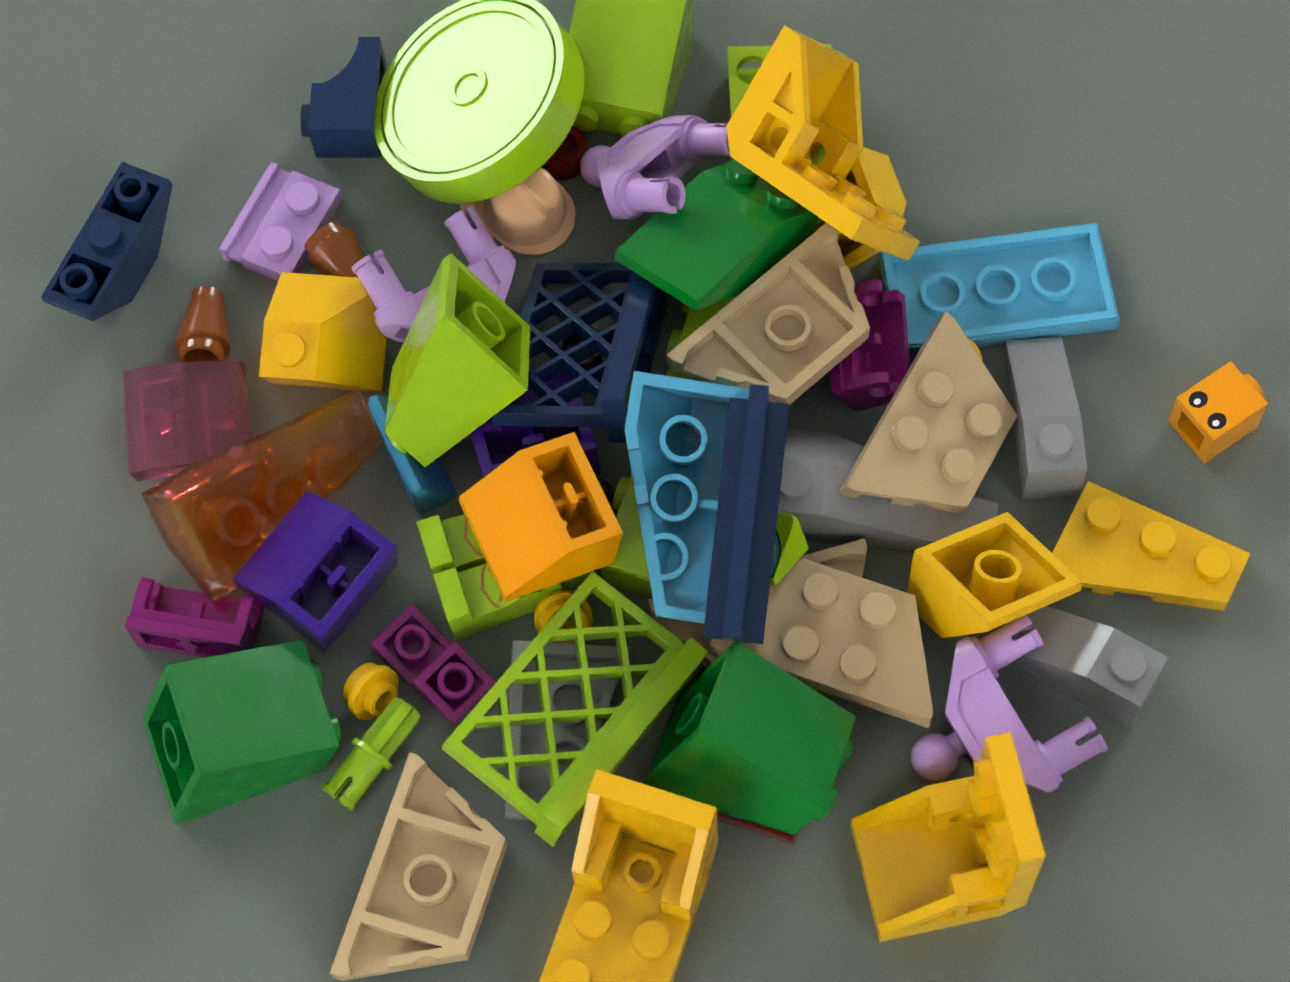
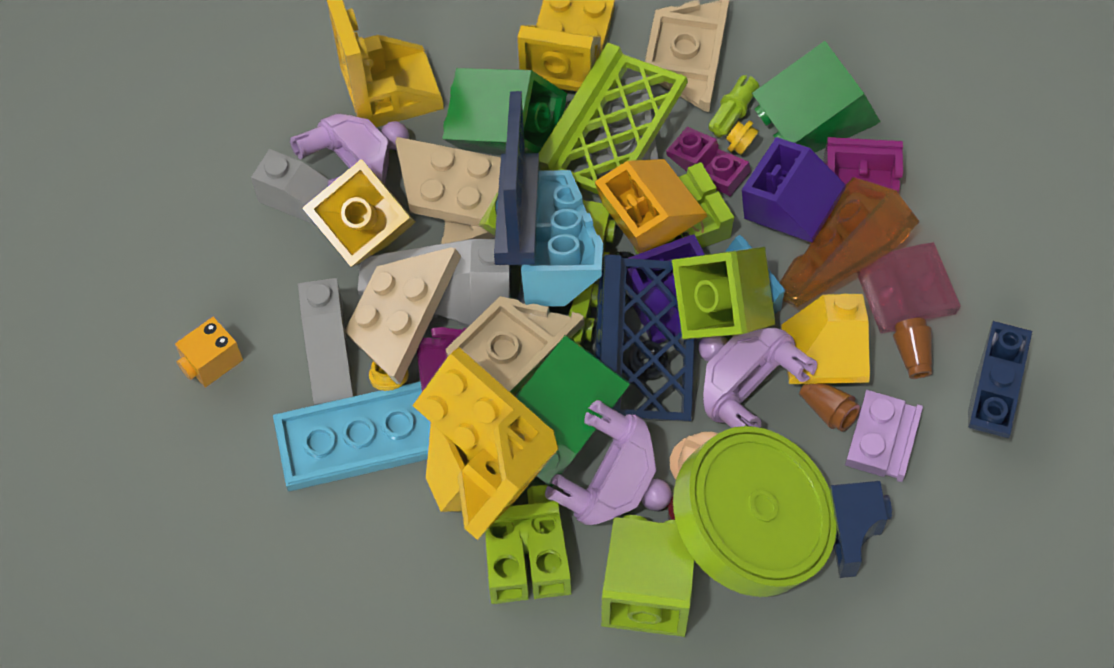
camera: 170 degrees right, 5 degrees down
yellow wing [1052,481,1251,611] -> none

